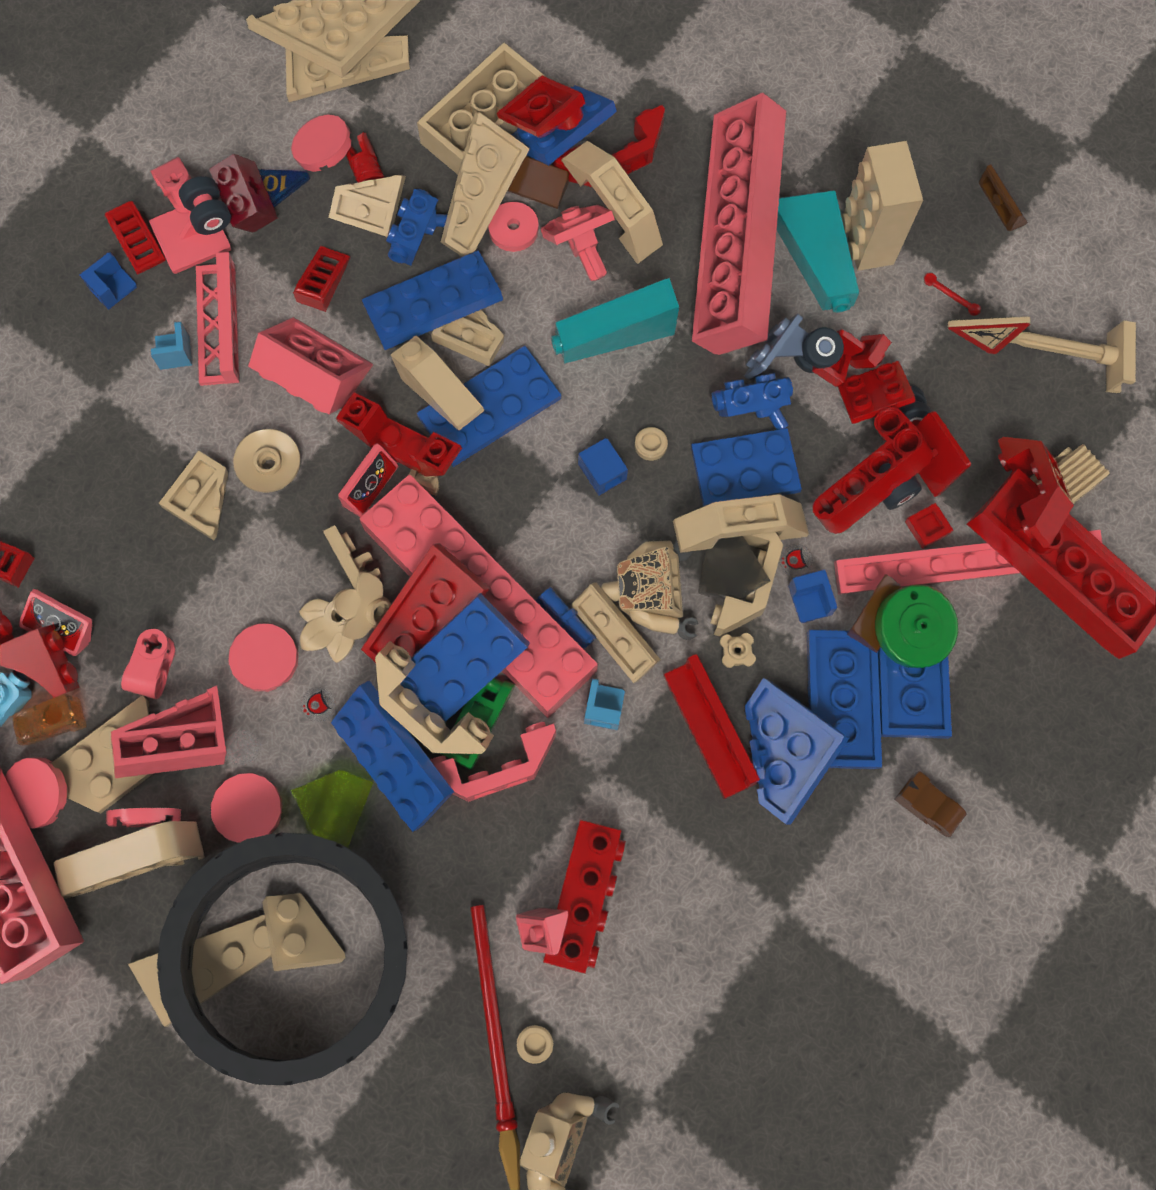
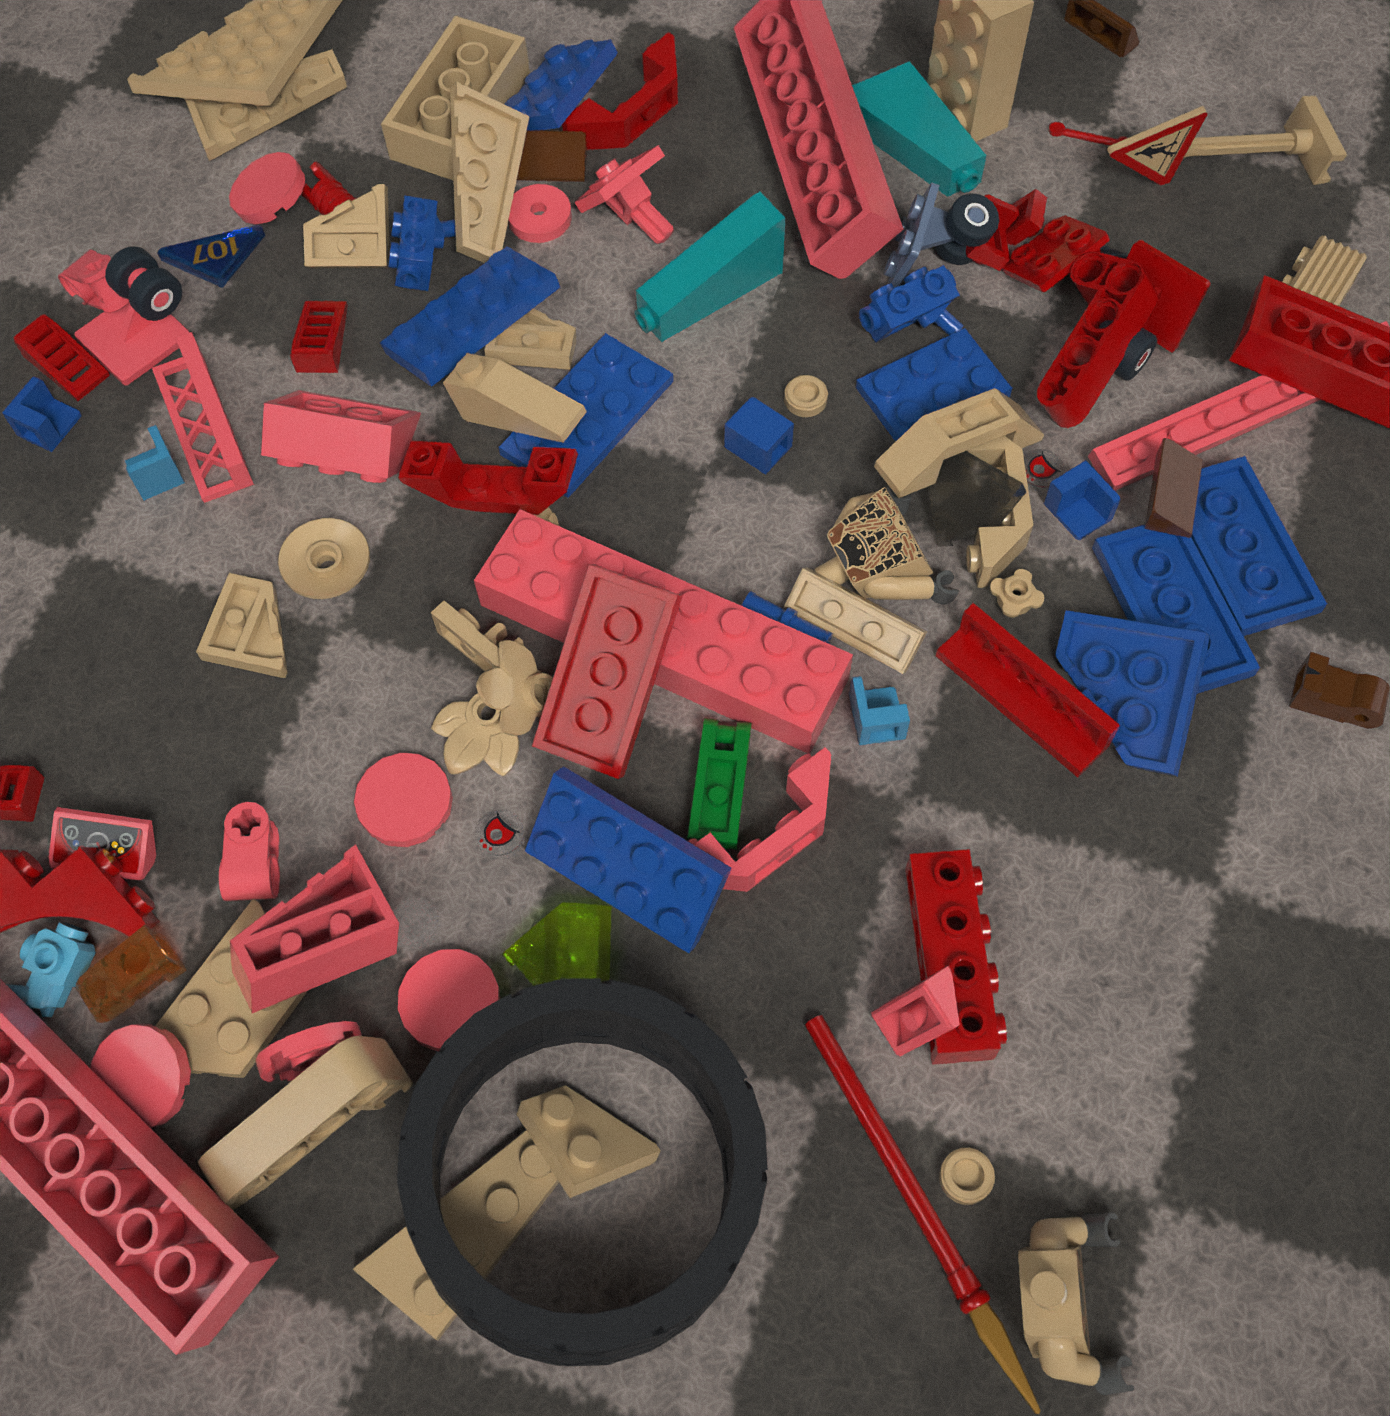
camera: 15 degrees left, 10 degrees down
dark red brick [209,154,278,233] -> none
slope [338,444,399,517] -> none
tan slope [375,641,494,754] -> none
blue plate [400,593,530,722] -> none
red slope [496,75,586,138] -> none
tan slope [562,141,663,264] -> none
green wheel [875,585,959,668] -> none
red plate [905,503,954,549] -> none
red slope [998,437,1074,548] -> none

